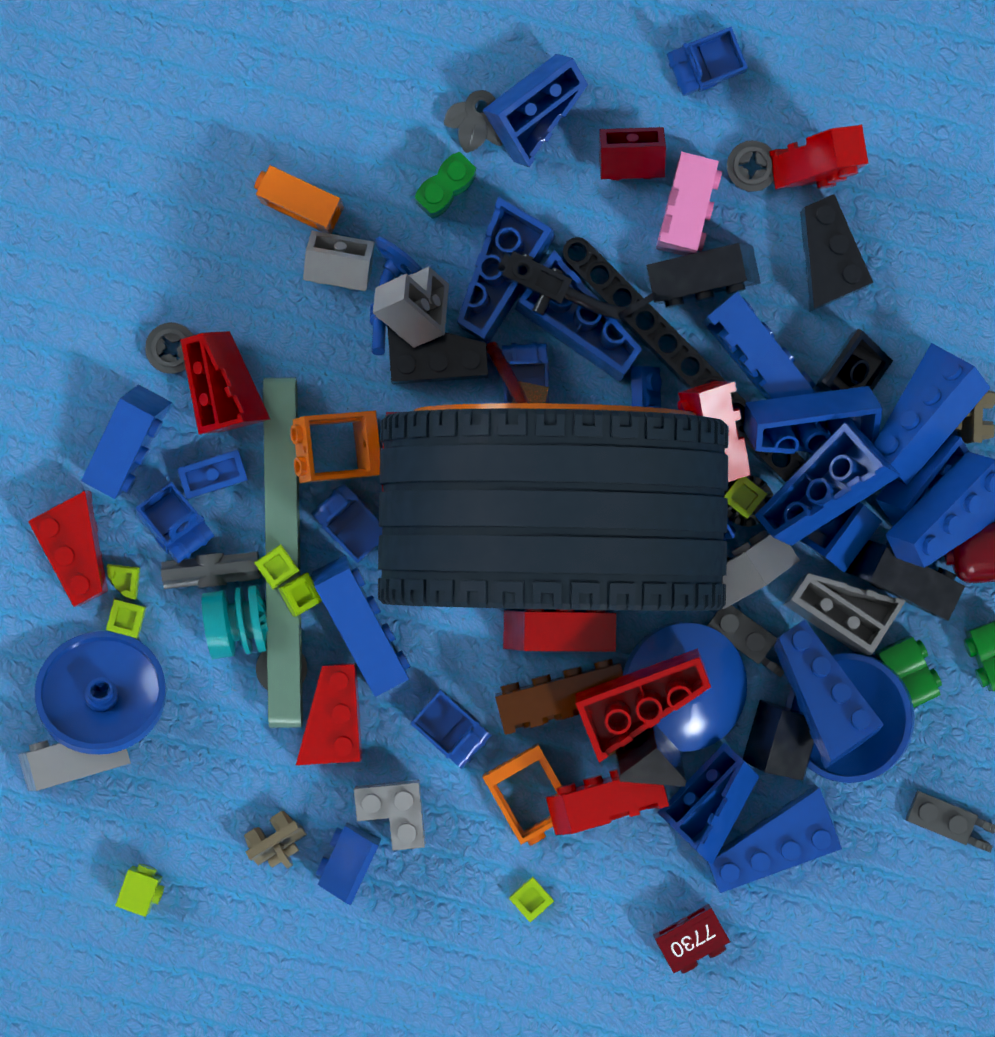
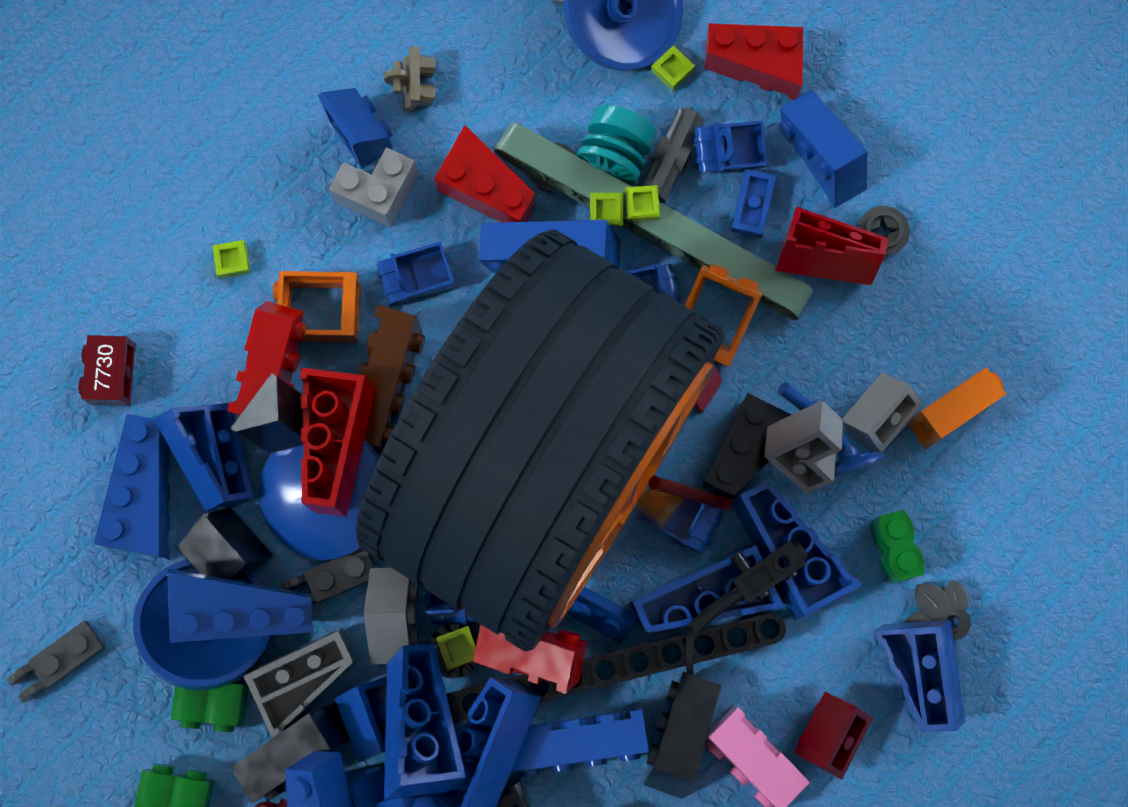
camera: 125 degrees right, 10 degrees down
lime tile [107,564,141,599] -> none

